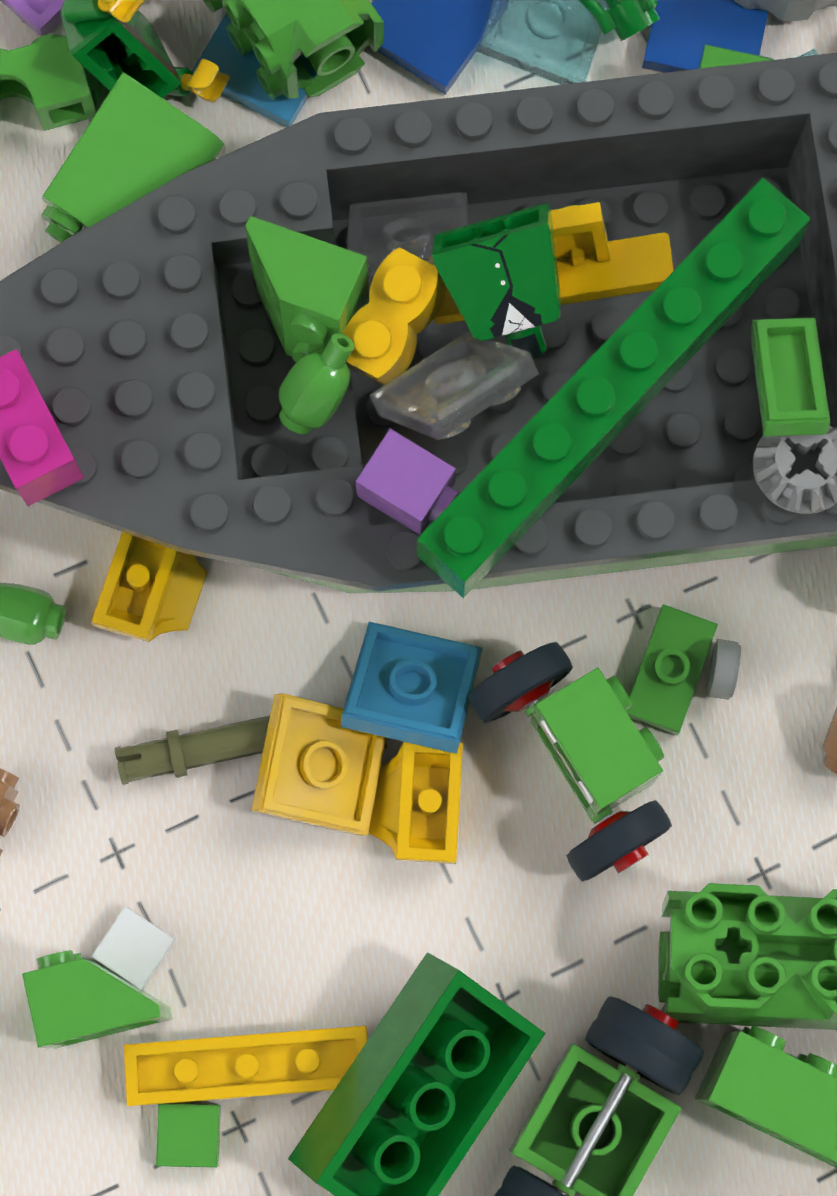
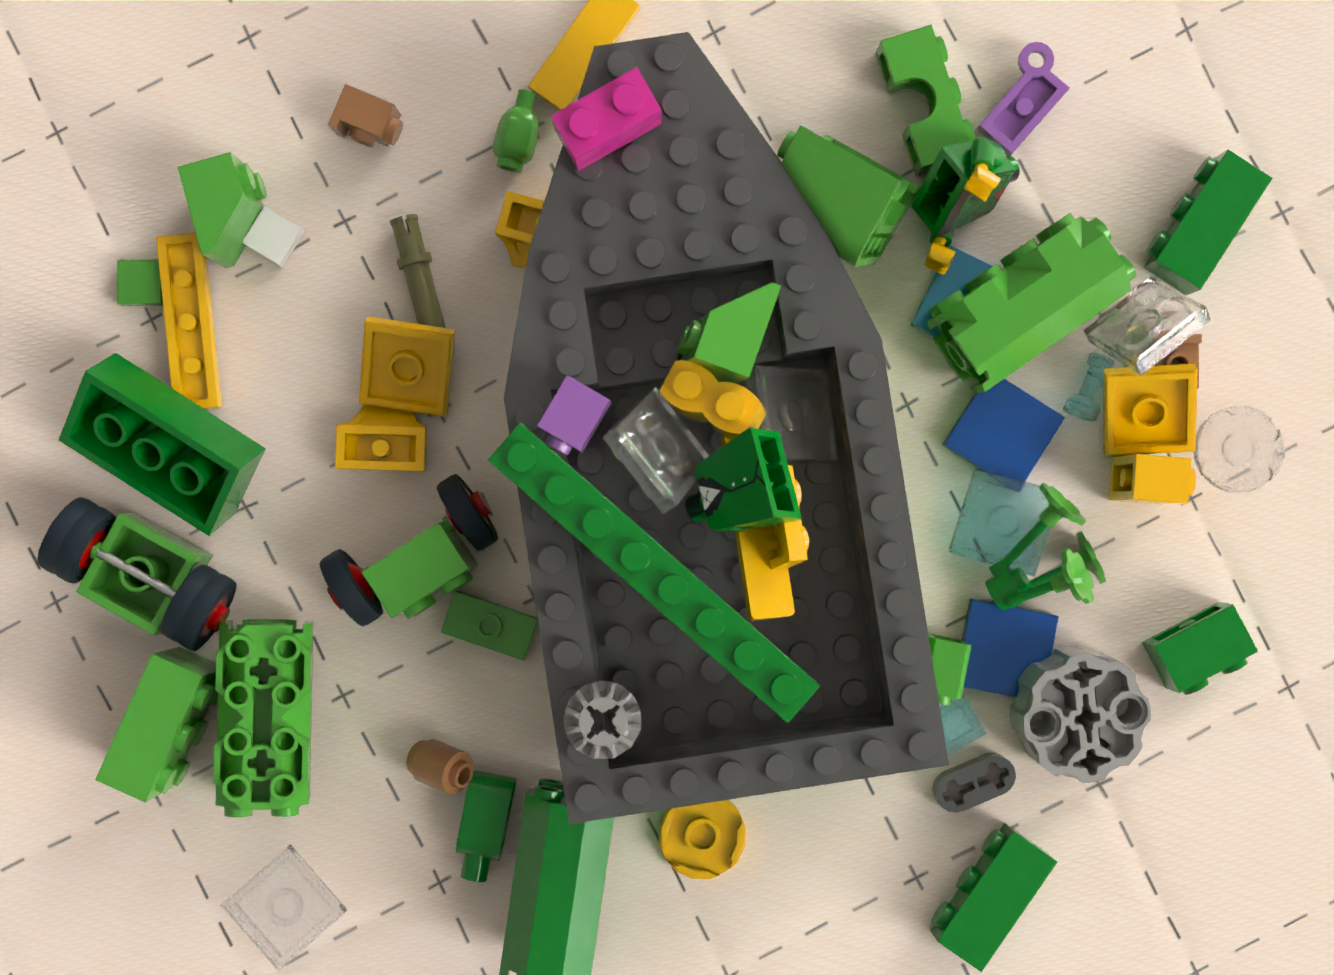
camera: 90 degrees right, 10 degrees up
bright green plant [278,333,355,434] -> none
dark azure tile [340,622,483,754] -> none
light grey tile [707,639,741,700] -> none
bright green tile [750,318,830,437] -> none

